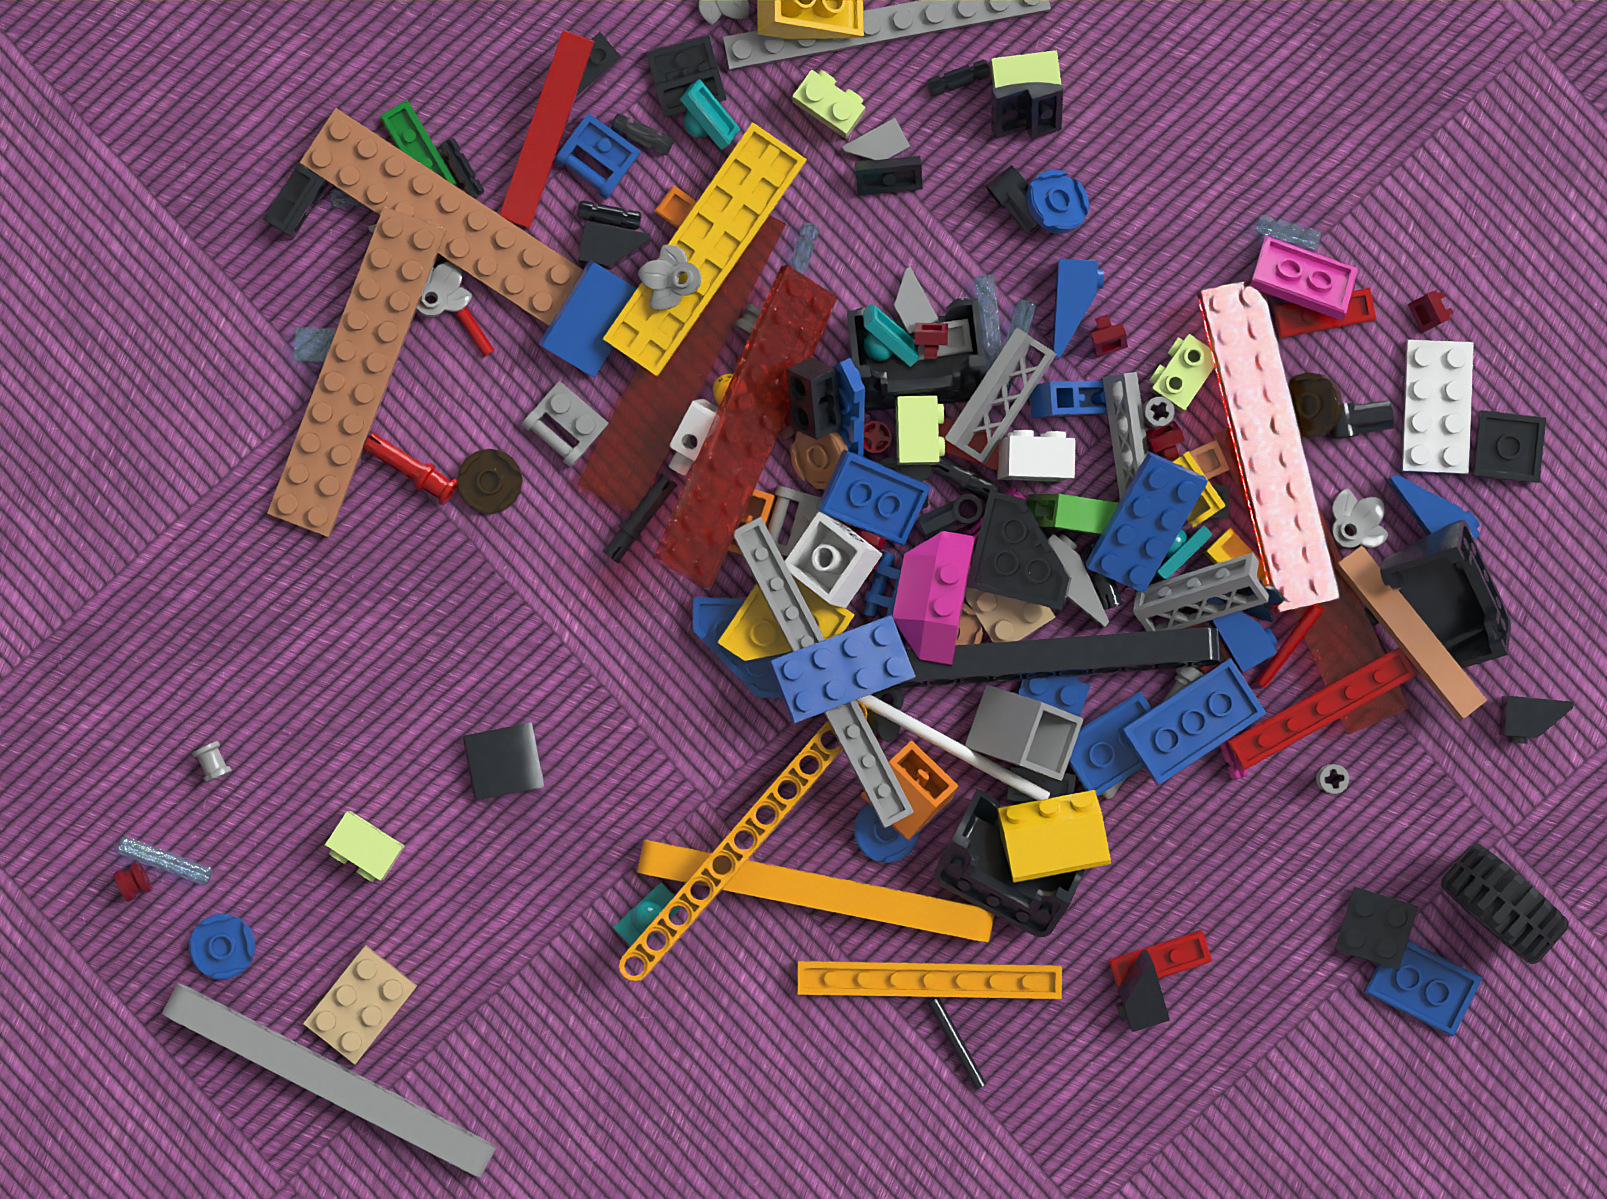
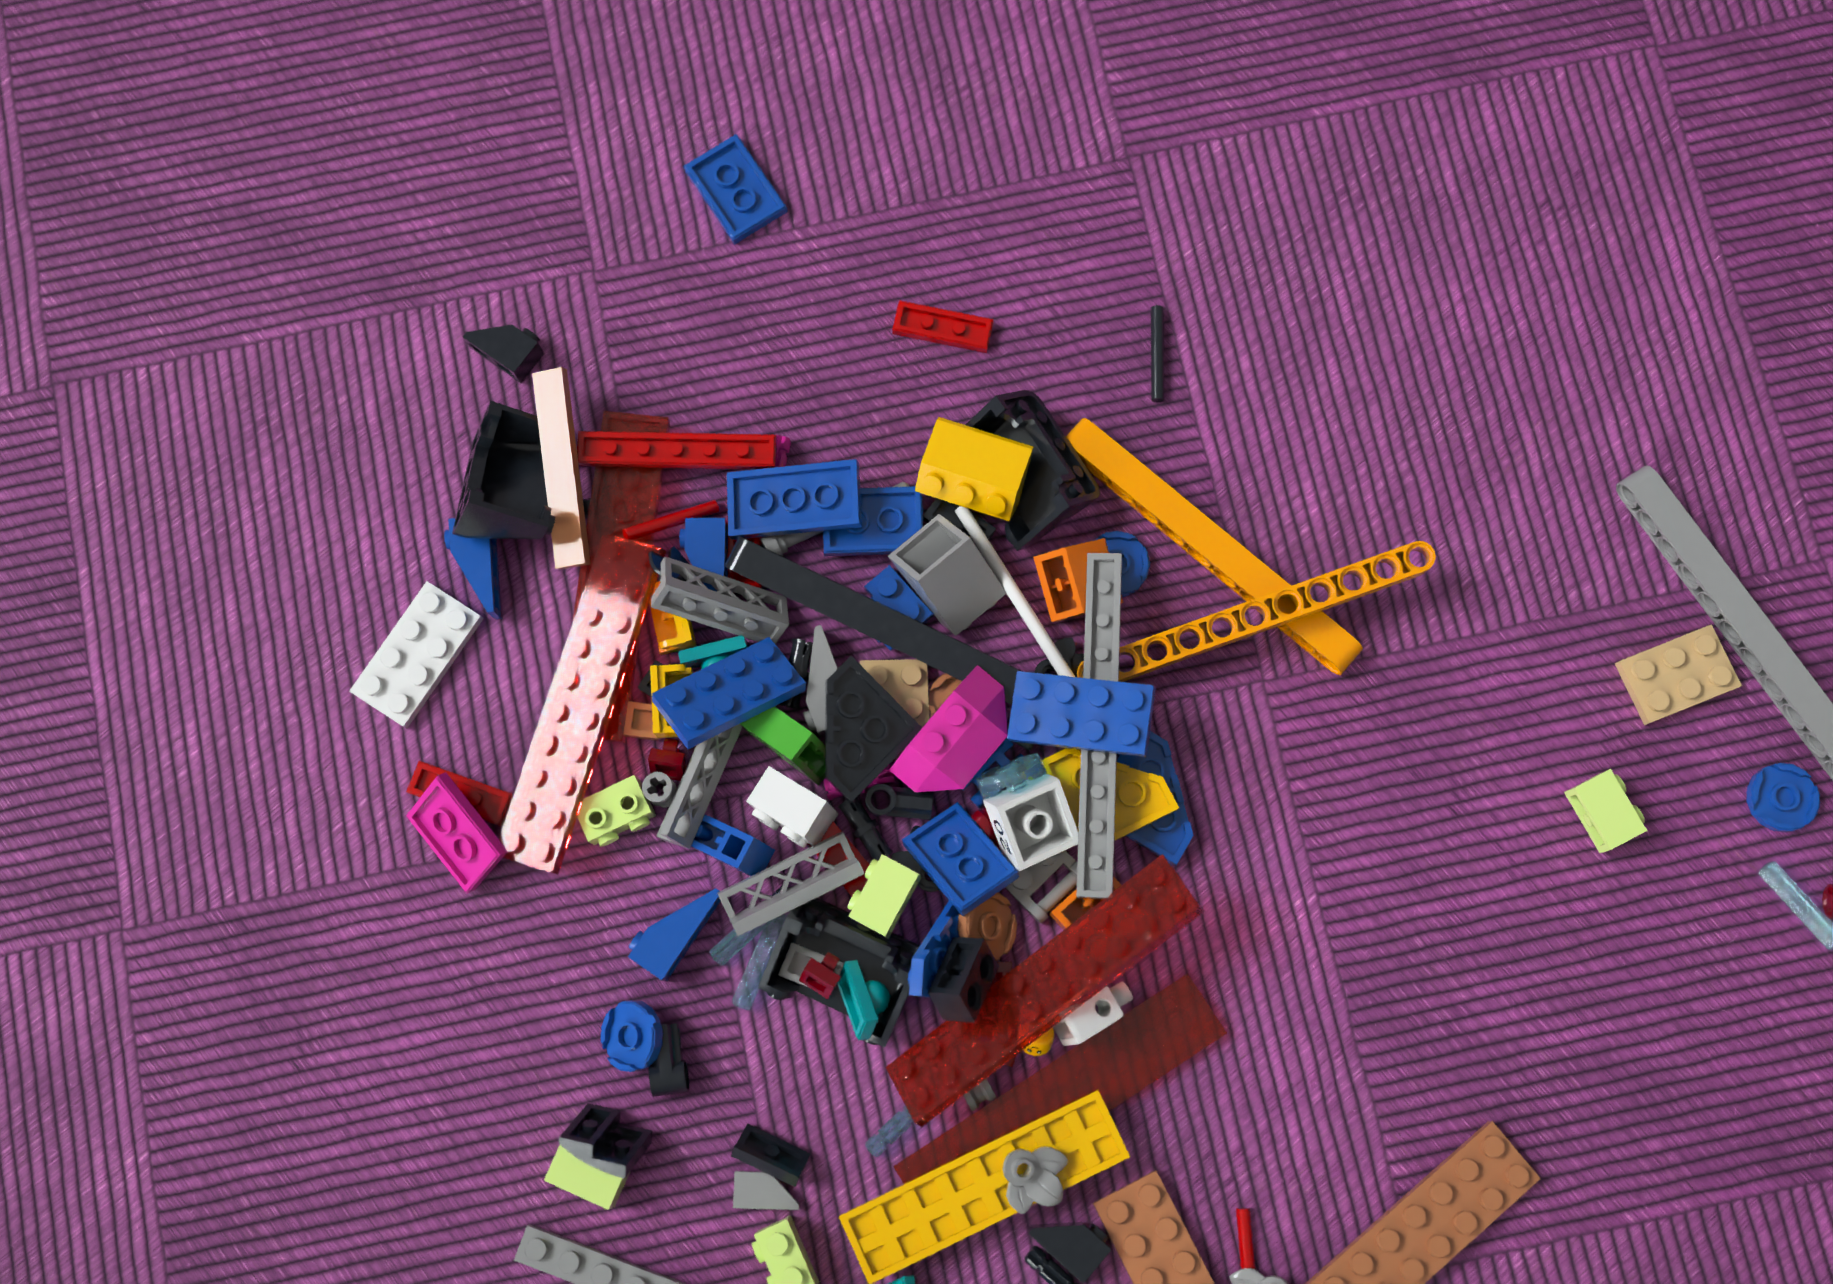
camera: 145 degrees left, 10 degrees down
light grey bush [191,741,232,783] -> none
red pin [363,432,459,506] -> none
dark brown tile [458,449,523,514] -> none
black slope [462,722,544,800] -> none
light grey plate [521,381,609,468] -> none
blue tile [539,260,637,378] -> none
black pin [602,473,678,564] -> none
teal tile [613,882,681,946] -> none
orange tile [654,185,697,229] -> none
light orange plate [797,961,1062,999] -> none
dark red wheel [863,421,892,455] -> none
light grey tile [894,267,938,336] -> none
black axle [927,59,991,96] -> none
dark red tile [1091,315,1128,358] -> none
black slope [1115,950,1170,1032] -> none
clear light blue axle [1256,214,1321,249] -> none
dark brown tile [1277,372,1343,438] -> none
light grey bush [1316,764,1349,794] -> none
black piece [1329,401,1394,439] -> none
light grey plate [1331,489,1389,549] -> none
black plate [1335,886,1419,970] -> none
dark red tile [1408,290,1453,333] -> none
black tyre [1440,843,1569,965] -> none
black plate [1472,410,1546,484] -> none
none -> clear light blue plate [976,753,1047,799]

